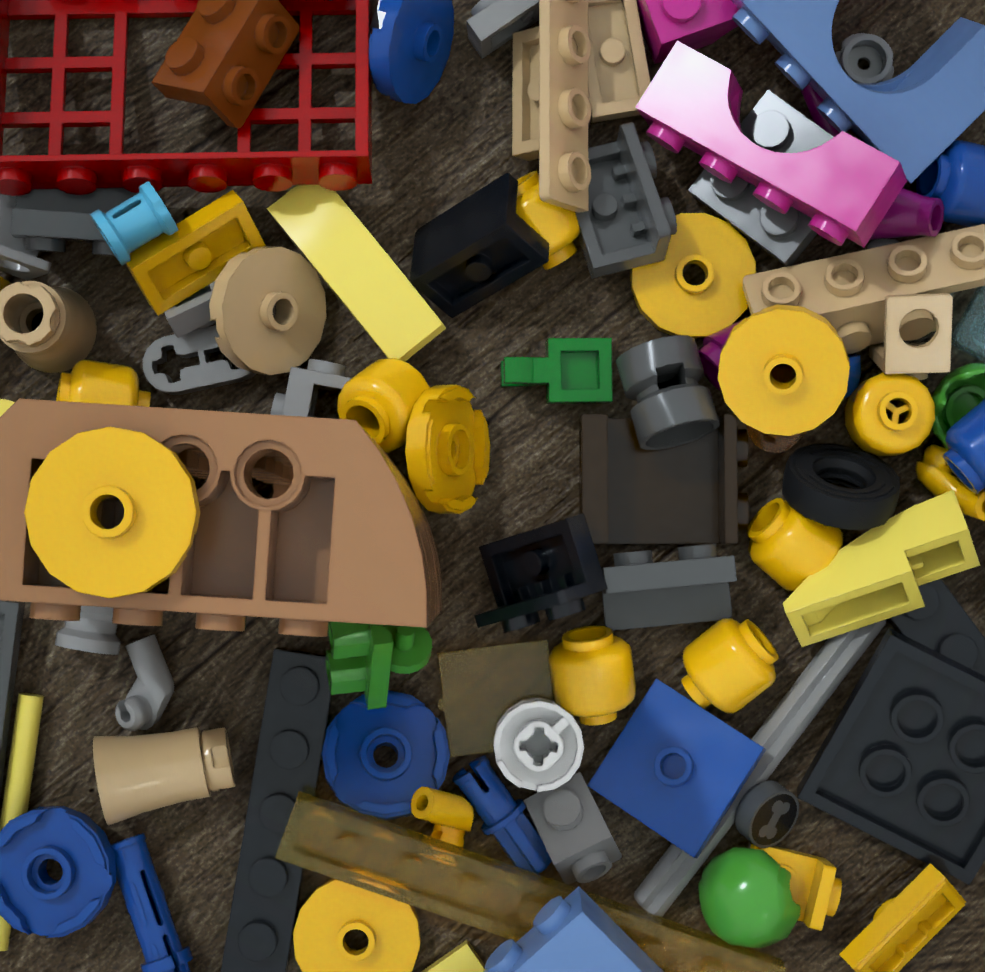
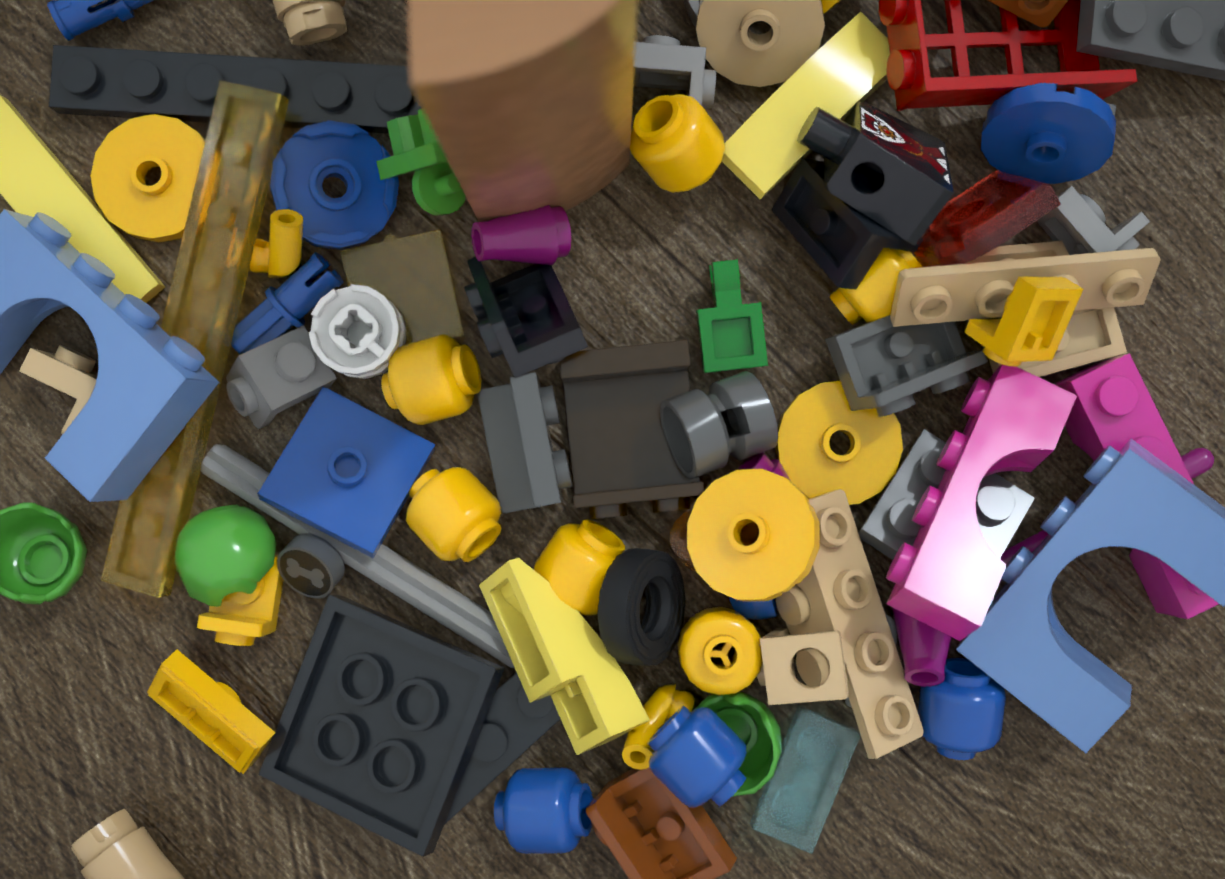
camera: 90 degrees right, 0 degrees up
yellow plate [405,385,490,514] -> none
light grey plate [835,33,894,83] -> none
none -> magenta cone [471,205,571,265]
none -> black torso [797,102,954,246]
none -> clear red tile [914,170,1061,267]
none -> yellow bracket [965,276,1083,367]

